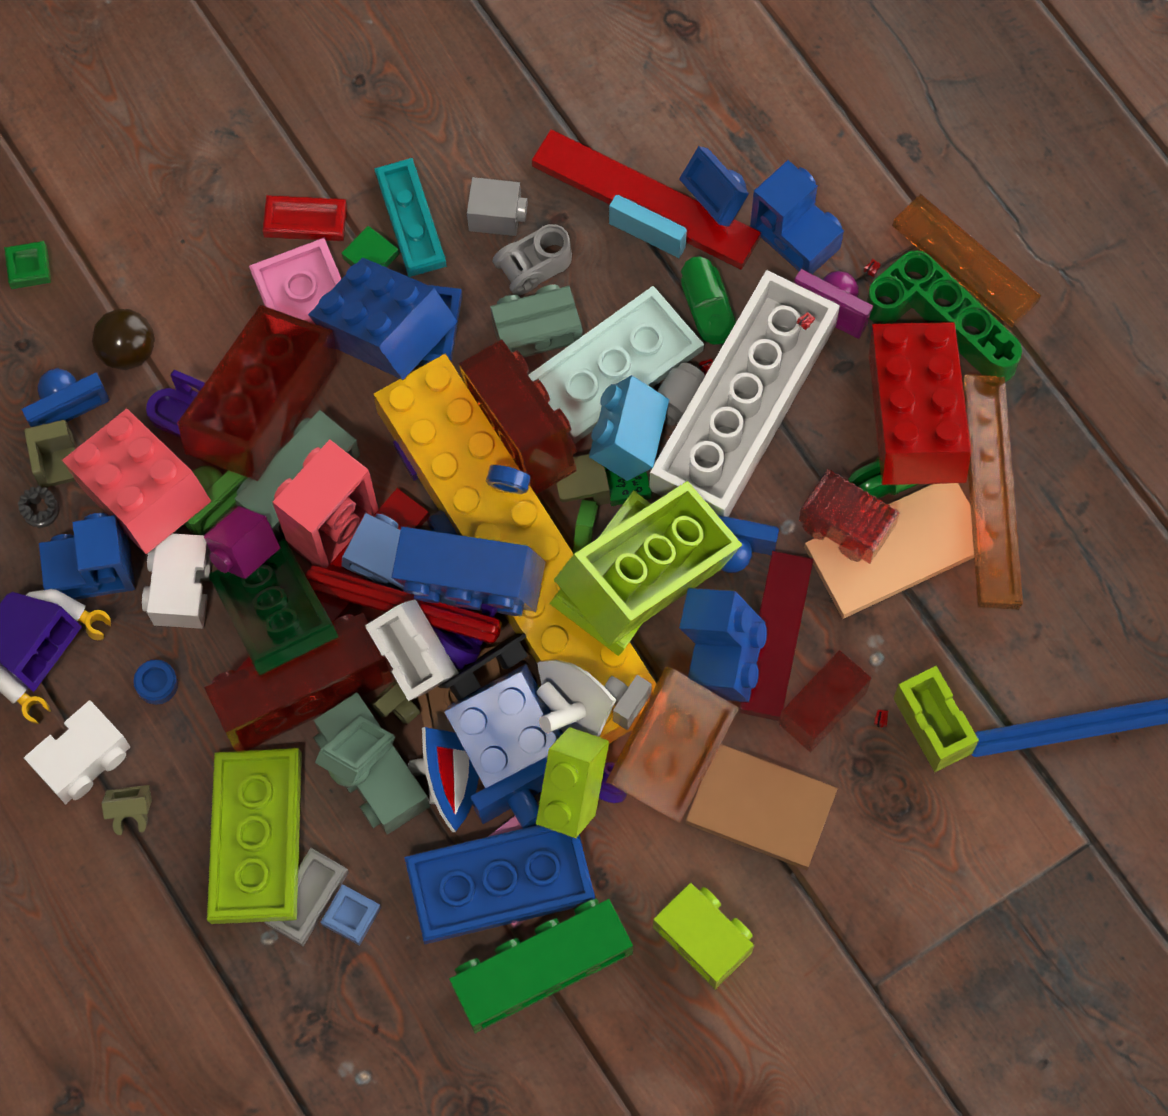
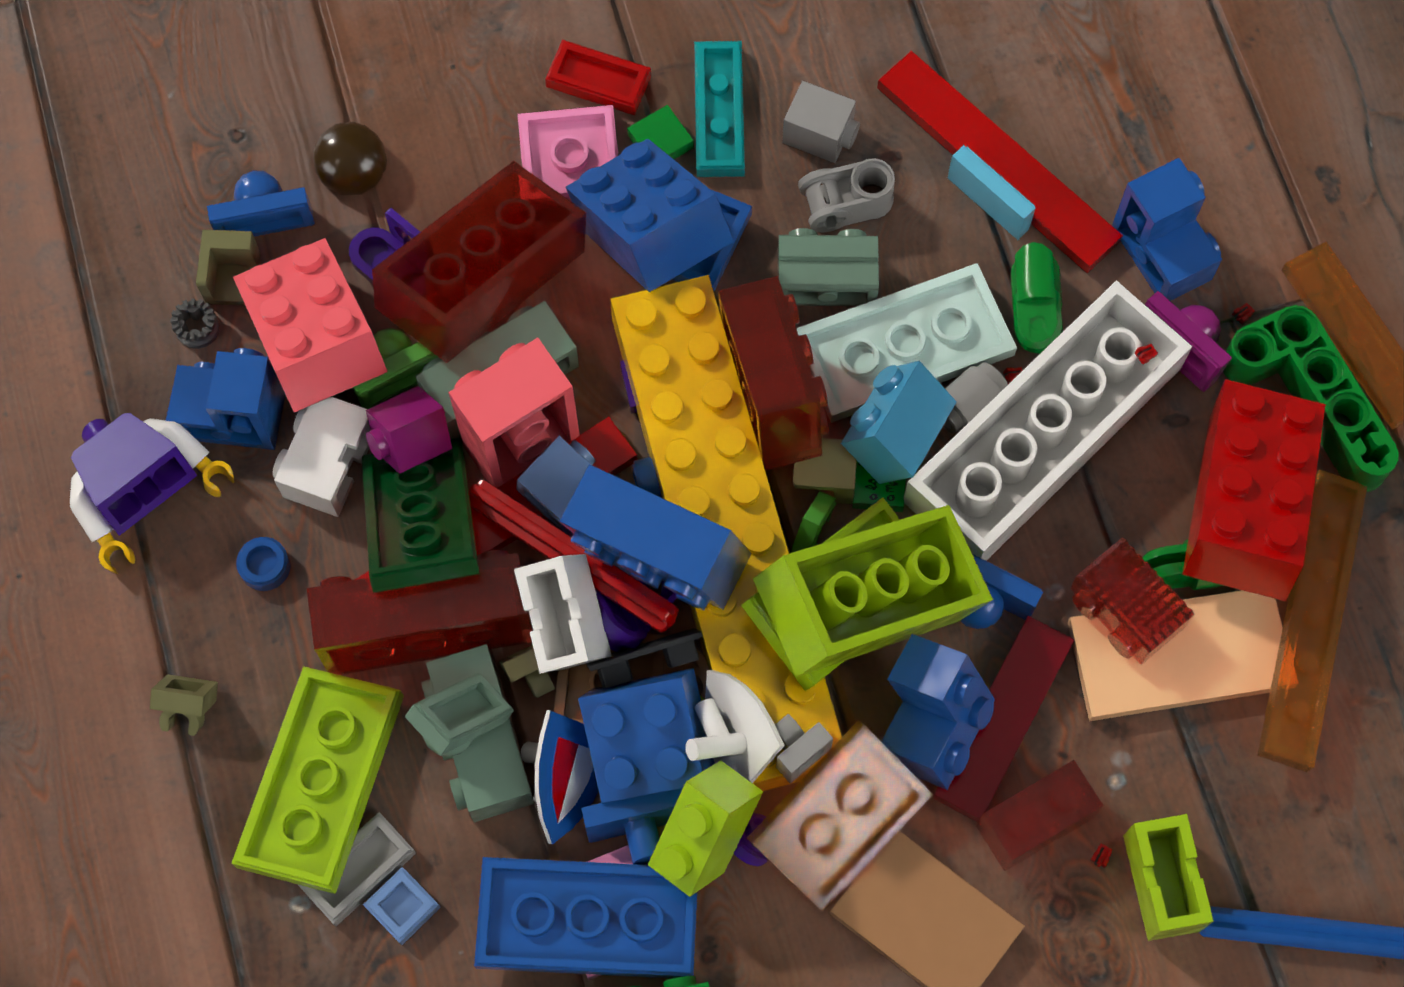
camera: 15 degrees right, 0 degrees up
green tile [4,241,51,289] -> none
white brick [24,700,130,805] -> none
blue tile [486,465,531,494] -> none
blue tile [679,146,749,227] -> none

